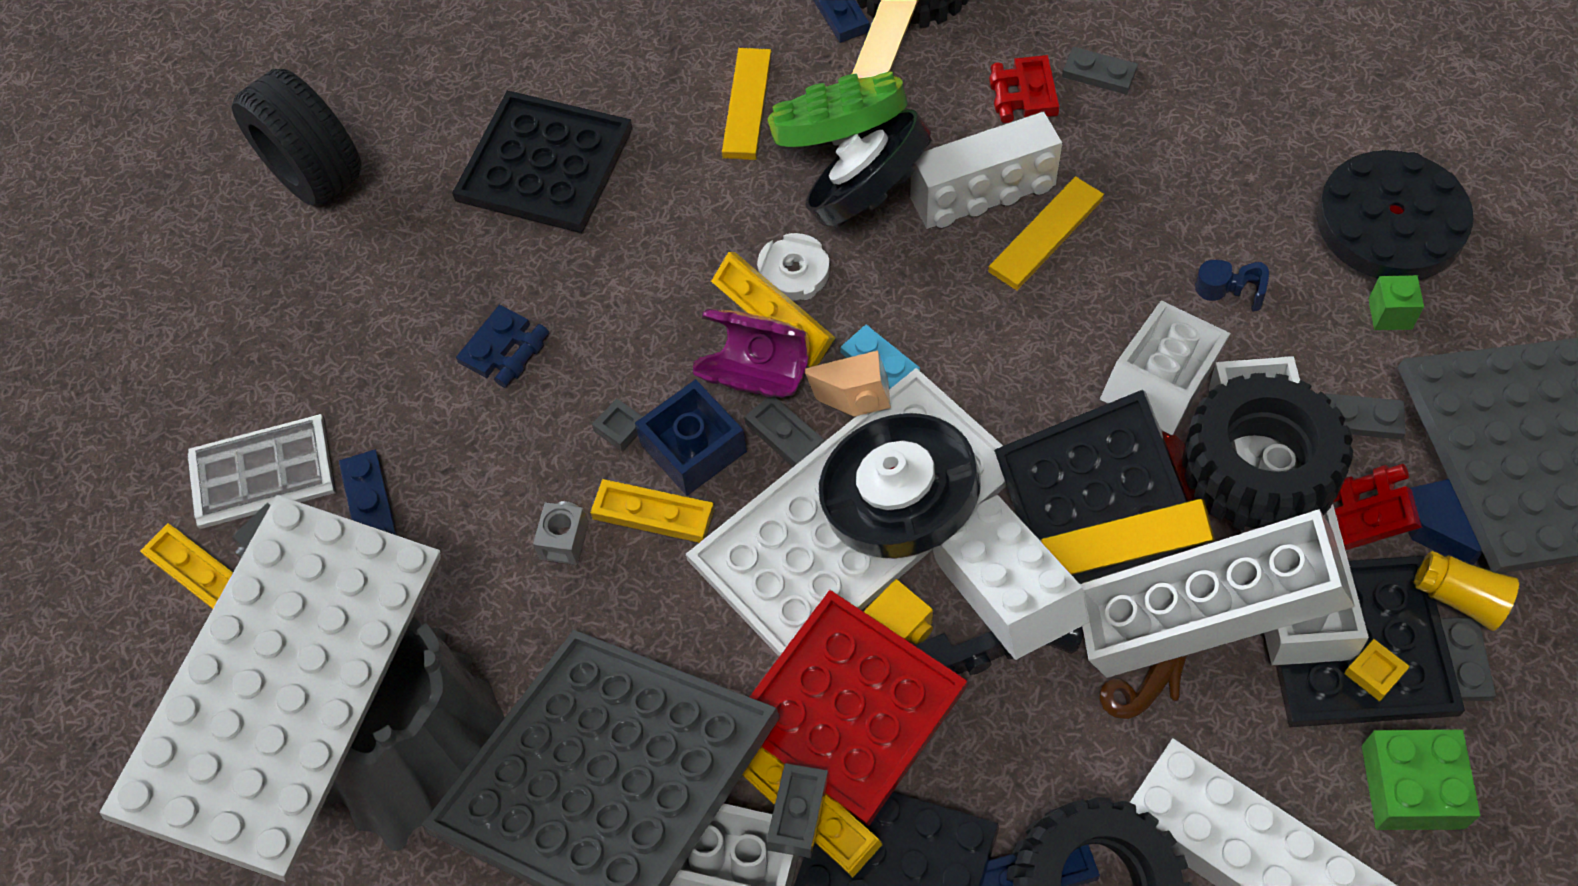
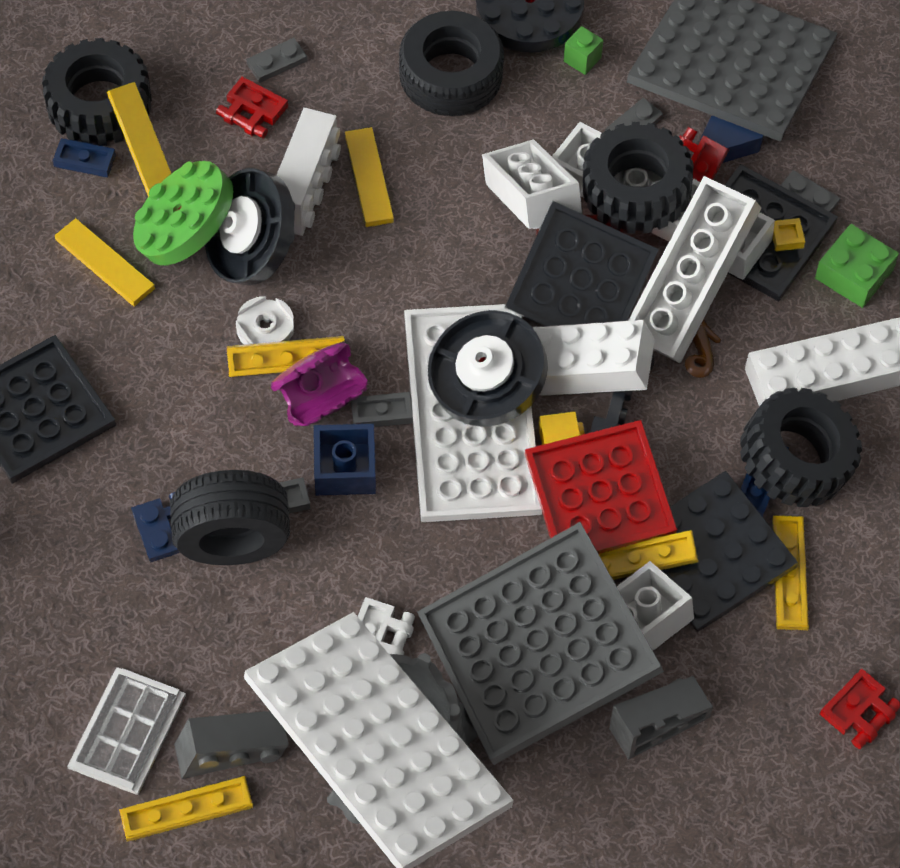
camera: 60 degrees left, 0 degrees up
dark blue plate [339,449,398,536] -> none
light grey brick [533,501,588,565] -> none
yellow plate [590,479,715,543] -> none
dark grey plate [766,763,828,858] -> none
light nougat slope [805,350,891,417] -> none
medium azure plate [840,325,920,389] -> none
yellow tile [1041,499,1215,575] -> none
dark blue leg [1195,260,1269,312] -> none
yellow plant [1414,551,1519,631] -> none
none -> black tyre [170,470,290,566]
none -> white plate [358,597,415,655]
none -> black tyre [399,11,504,116]

